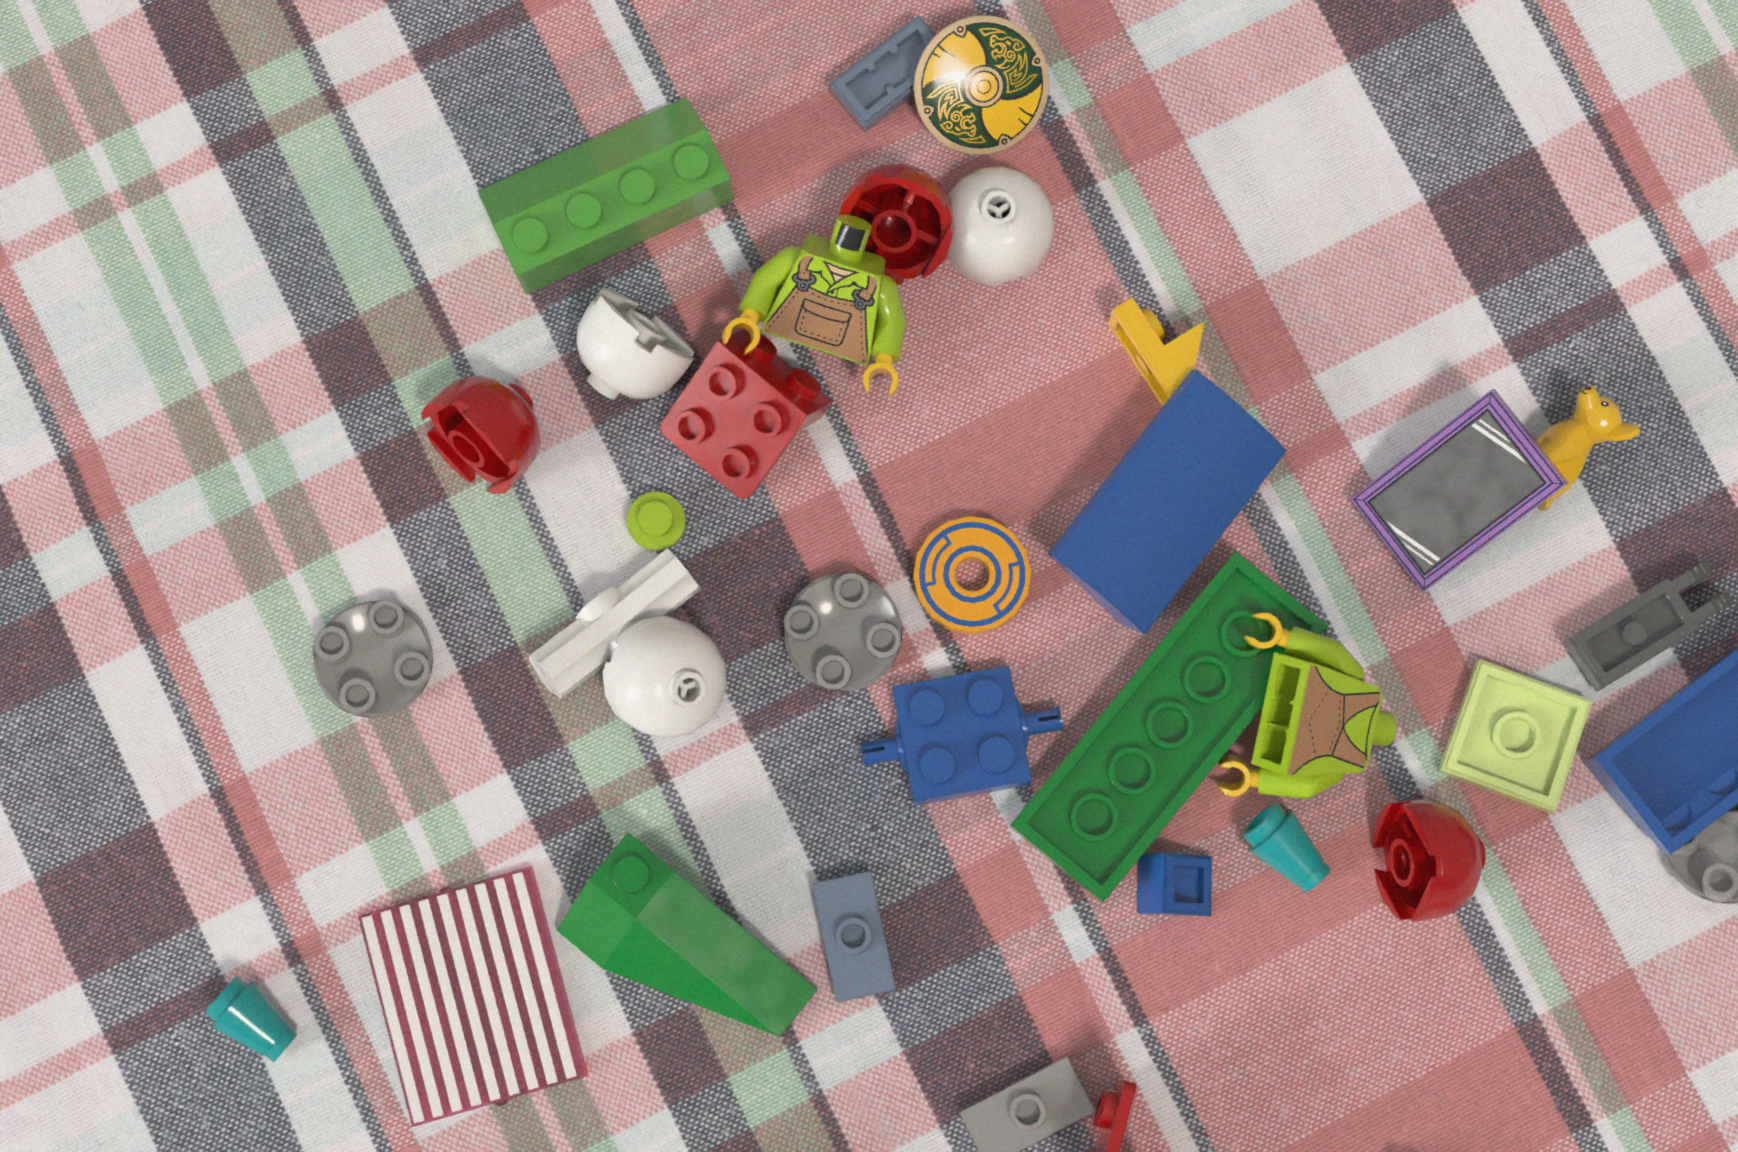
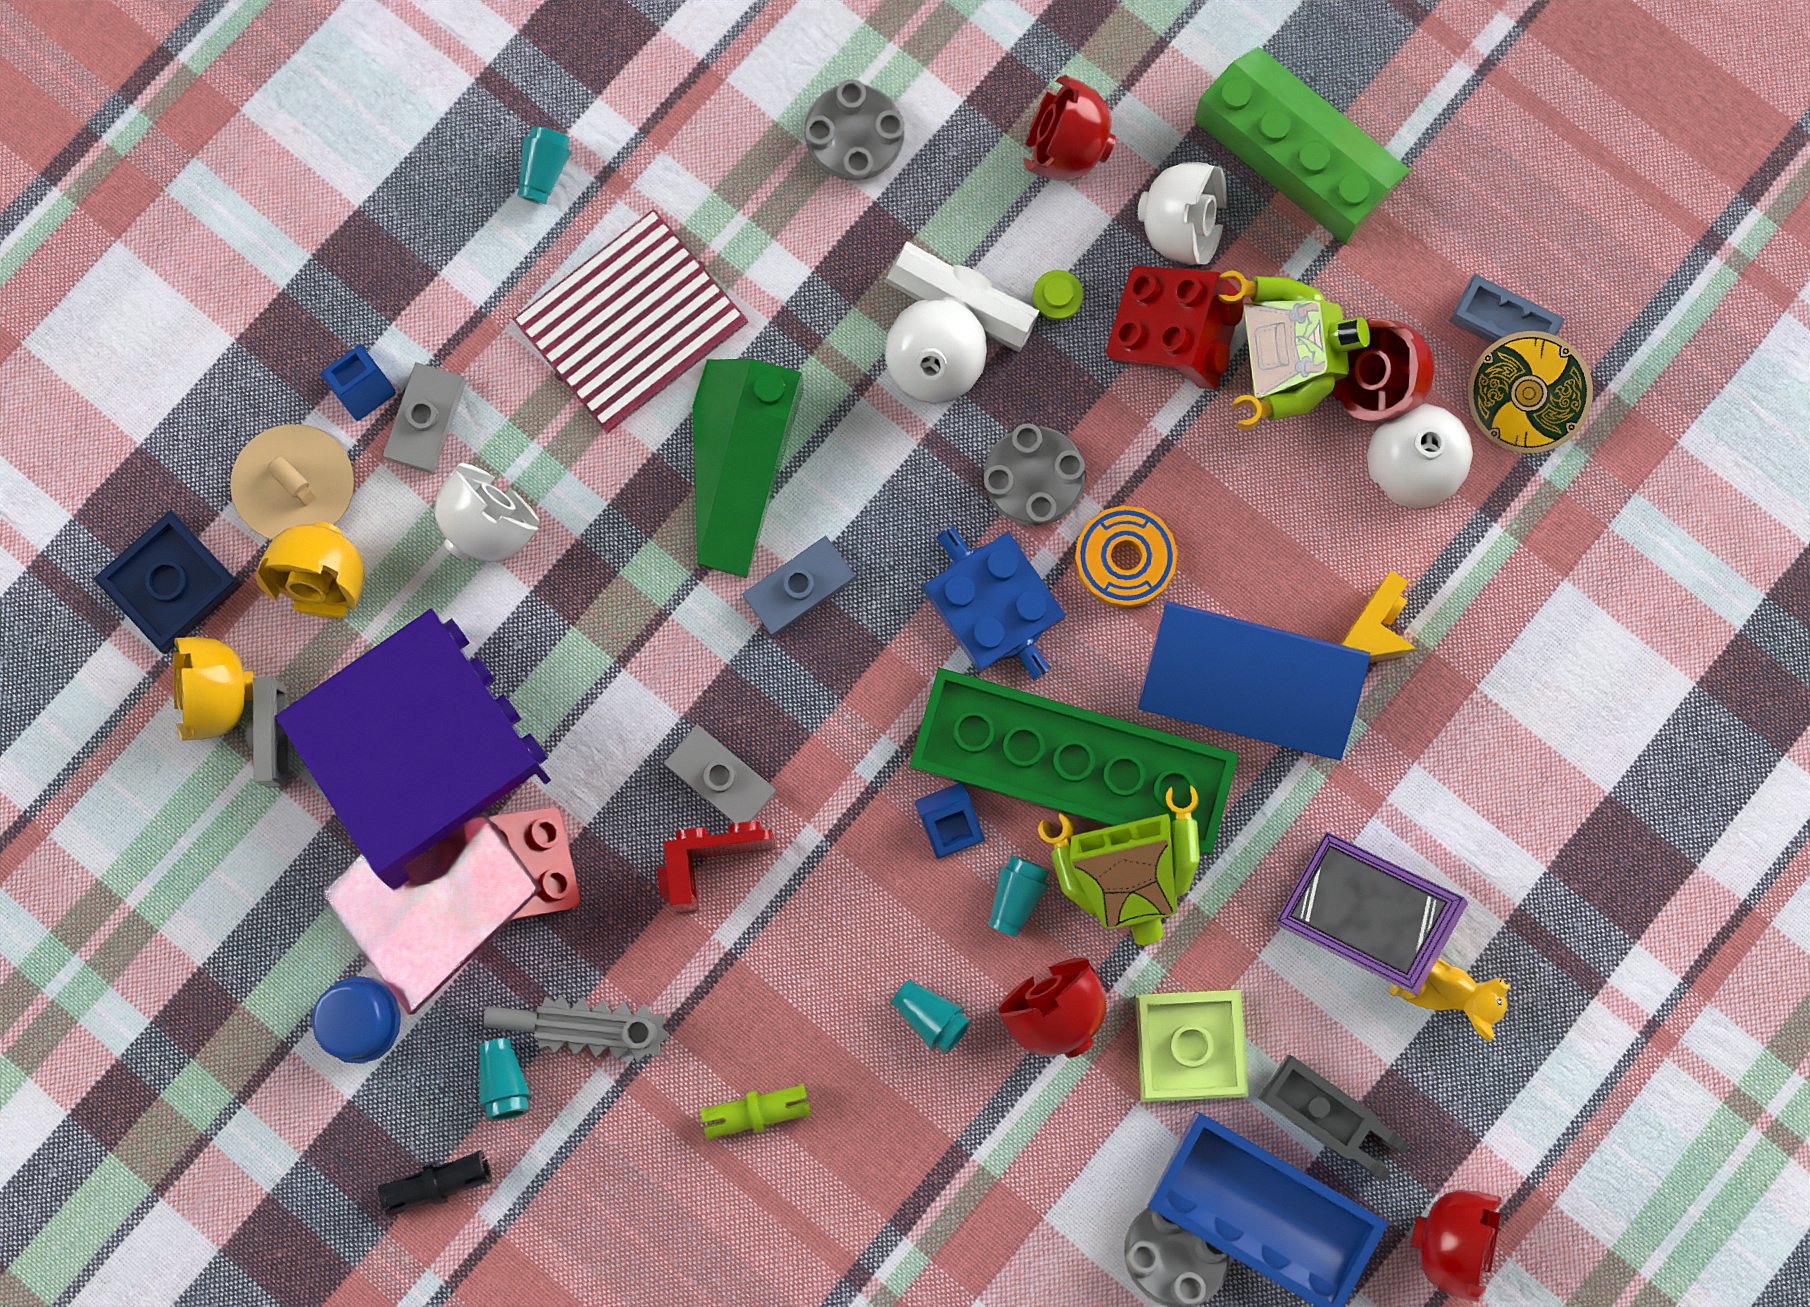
camera: 65 degrees right, 0 degrees up
none -> teal cone [891,979,971,1054]

